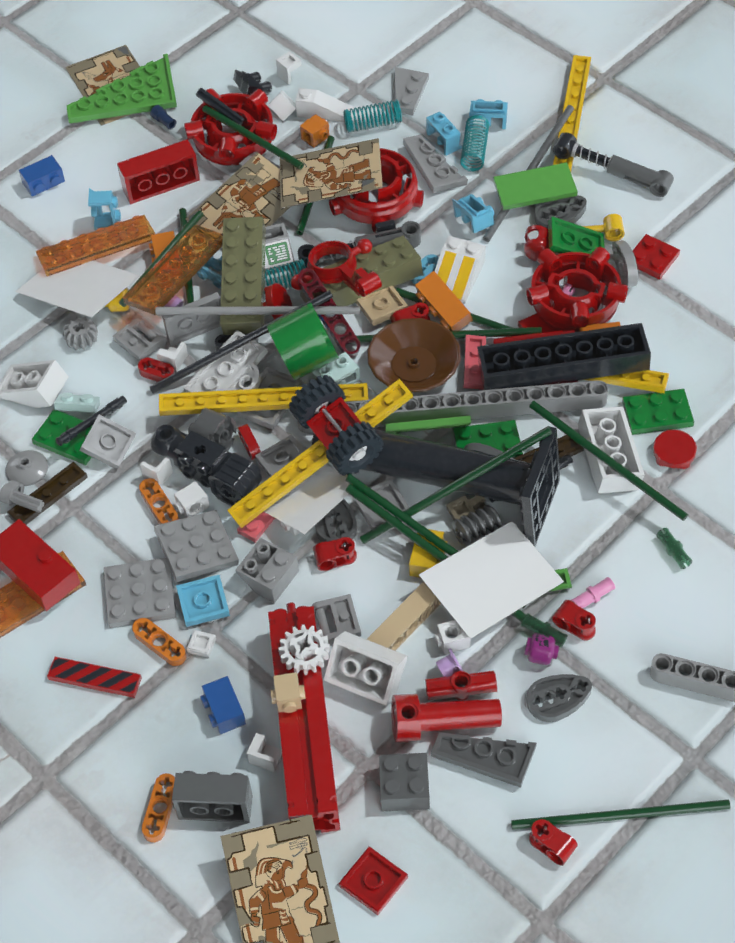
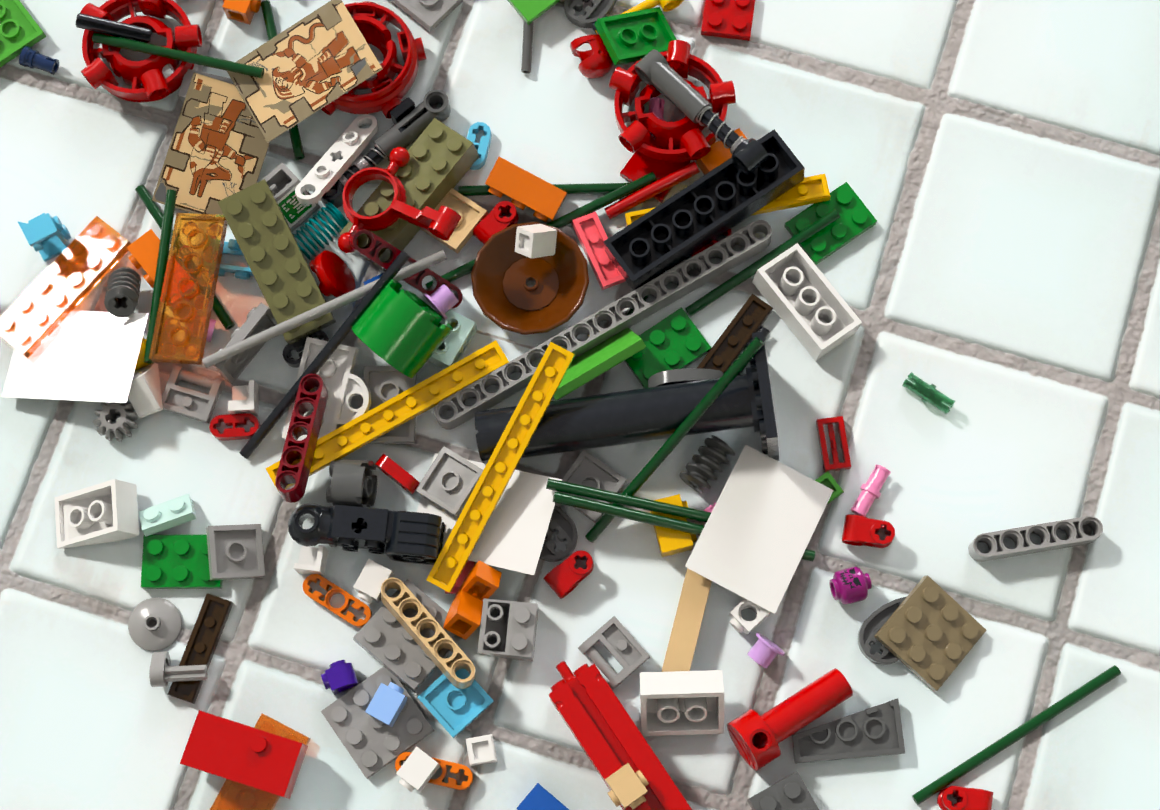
camera: 25 degrees left, 20 degrees up
black piece [56,396,127,446] -> none
red brick [117,139,200,205] -> none
white gear [279,625,330,675] -> none
black plate [289,375,384,476] -> none
red piece [425,671,497,701] -> none
white slope [435,236,486,303] -> none
dark tan plate [446,495,486,520] -> none
medium azure window [452,194,494,234] -> none
clear green pin [521,613,568,648] -> none
dark green piece [529,401,689,521] -> none
light grey piece [612,240,638,287] -> none
red tile [653,430,697,469] -> none
none -> dark grey piece [104,267,141,318]
none -> white slope [128,363,163,418]
none -> dark red beam [275,374,328,503]
none -> white piece [295,114,379,206]
none -> dark purple plate [321,660,359,695]
none -> light blue brick [365,682,408,727]
none -> tan beam [381,577,475,689]
none -> white brick [396,746,441,792]
none -> lavender piece [423,284,459,320]
none -> orange brick [443,560,502,640]
none -> white panel [515,224,557,259]
none -> piece [634,49,768,175]
none -> dark green piece [685,209,840,317]
none -> red tile [816,416,851,472]
none -> dark tan plate [874,575,986,691]

